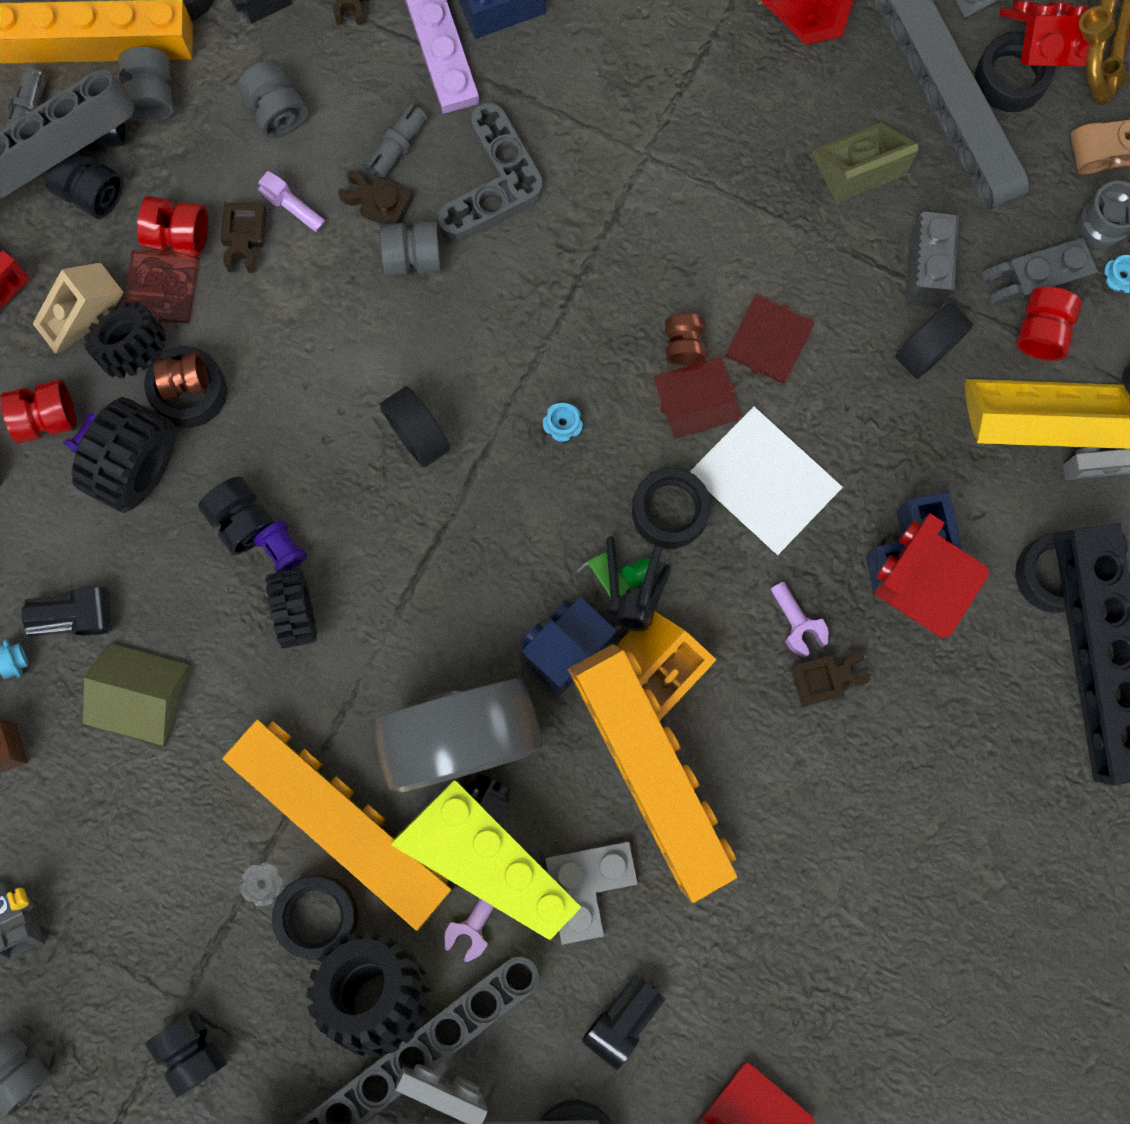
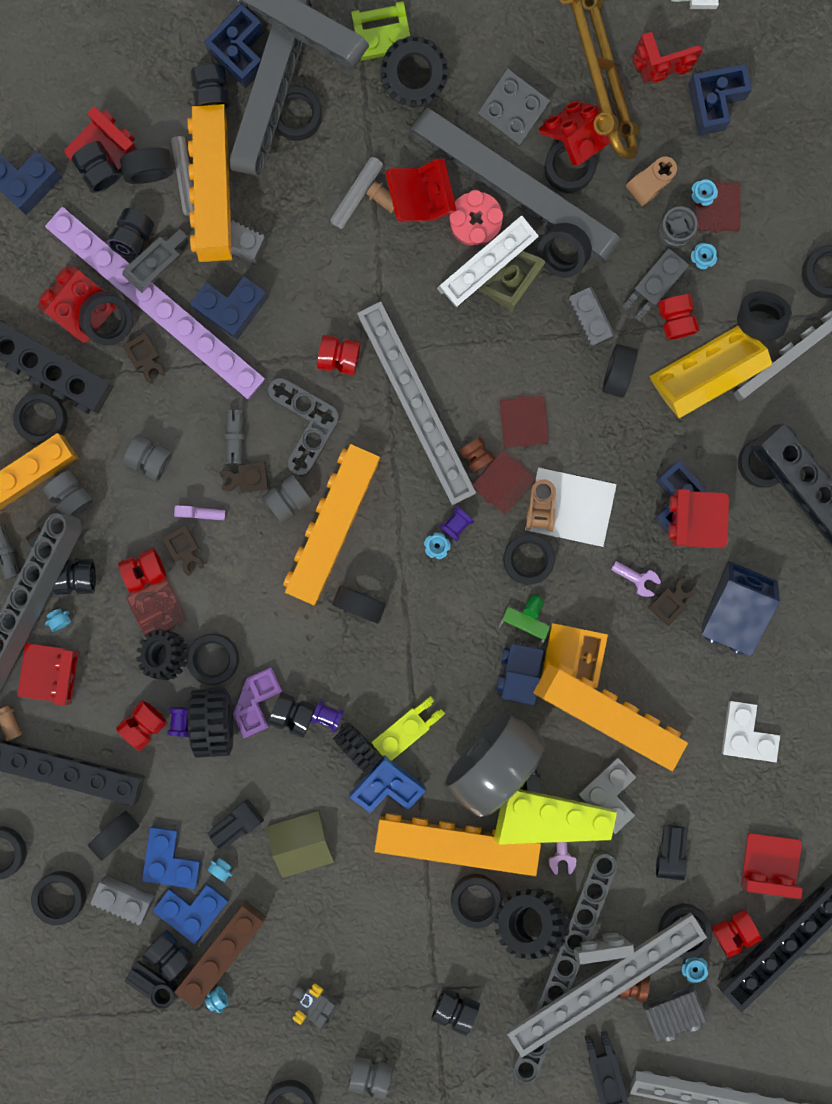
camera: 25 degrees left, 10 degrees up
tan slope [33,263,124,354] -> none
copper wheel [154,352,208,400] -> none
clear plate [240,863,283,906] -> none
black plant [606,536,671,631] -> none
none -> medium azure plate [45,608,71,632]
none -> medium lavender tile [233,667,283,738]
none -> light orange brick [283,444,381,606]
none -> red wheel [317,335,361,376]
none -> blue plate [350,755,426,813]
none -> light grey plate [357,301,476,506]
none -> neon yellow hinge [371,696,445,760]
none -> white fence [437,216,539,307]
none -> dark purple bush [439,506,474,542]
none -> coral plate [450,190,503,246]
none -> medium nougat piece [526,479,556,532]
none -> black tyre [537,222,592,278]
none -> dark blue slope [701,561,780,656]
none -> white plate [721,701,780,762]

